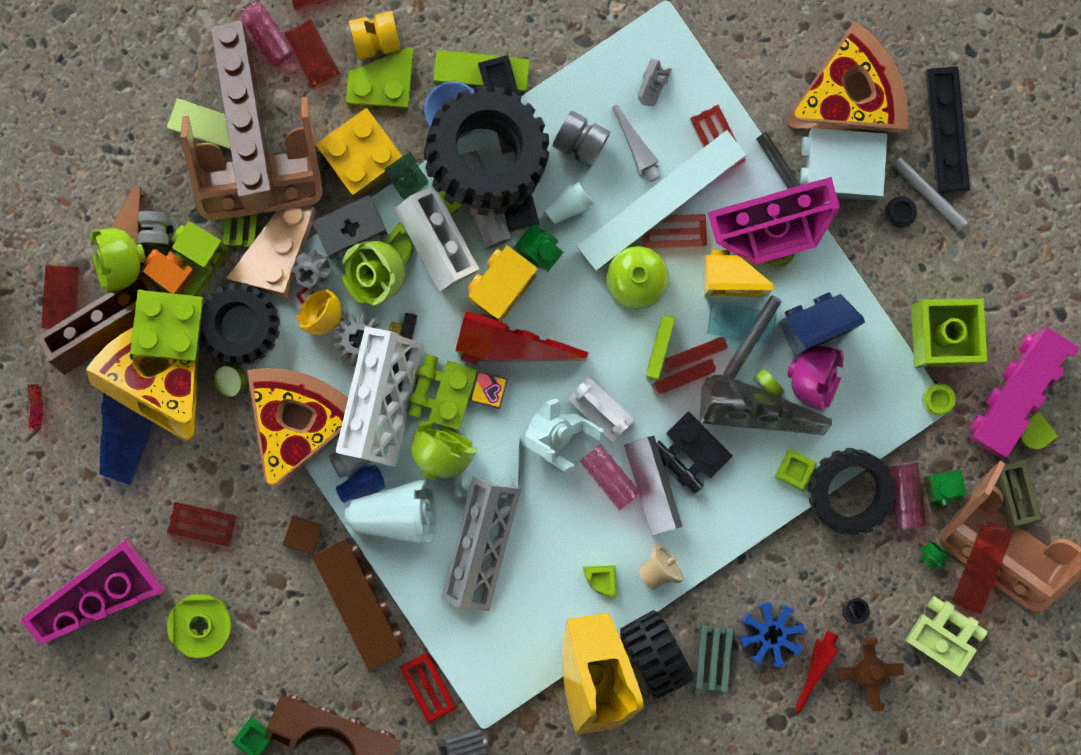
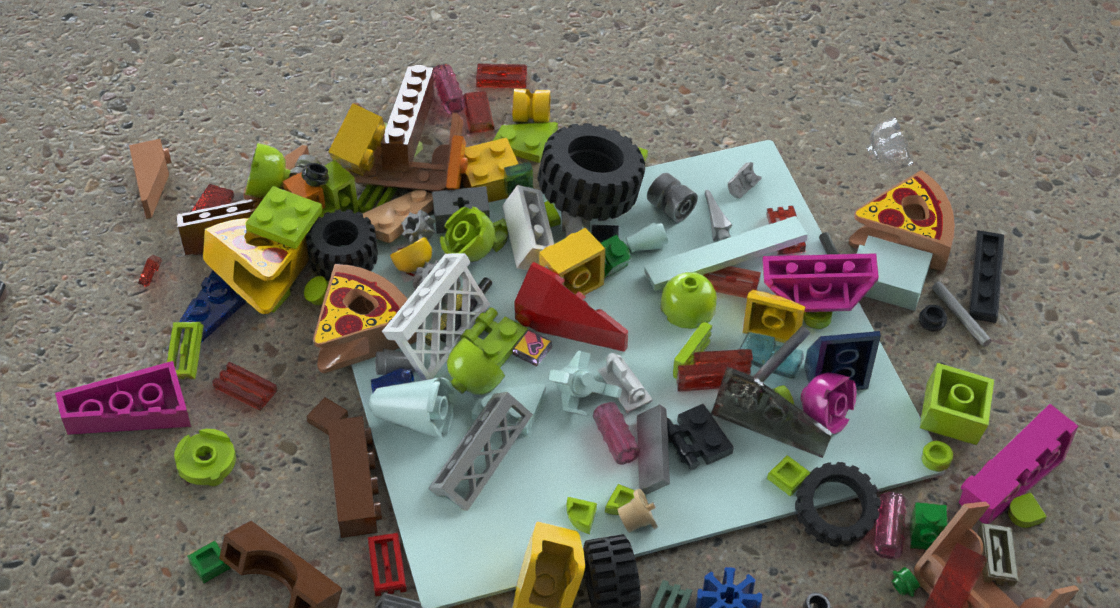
camera: 20 degrees right, 35 degrees down
none -> lime tile [167,322,204,379]
none -> black plate [301,163,329,187]
none -> yellow brick [328,103,386,176]
none -> orange plate [446,135,468,190]
none -> lime tile [605,484,646,515]

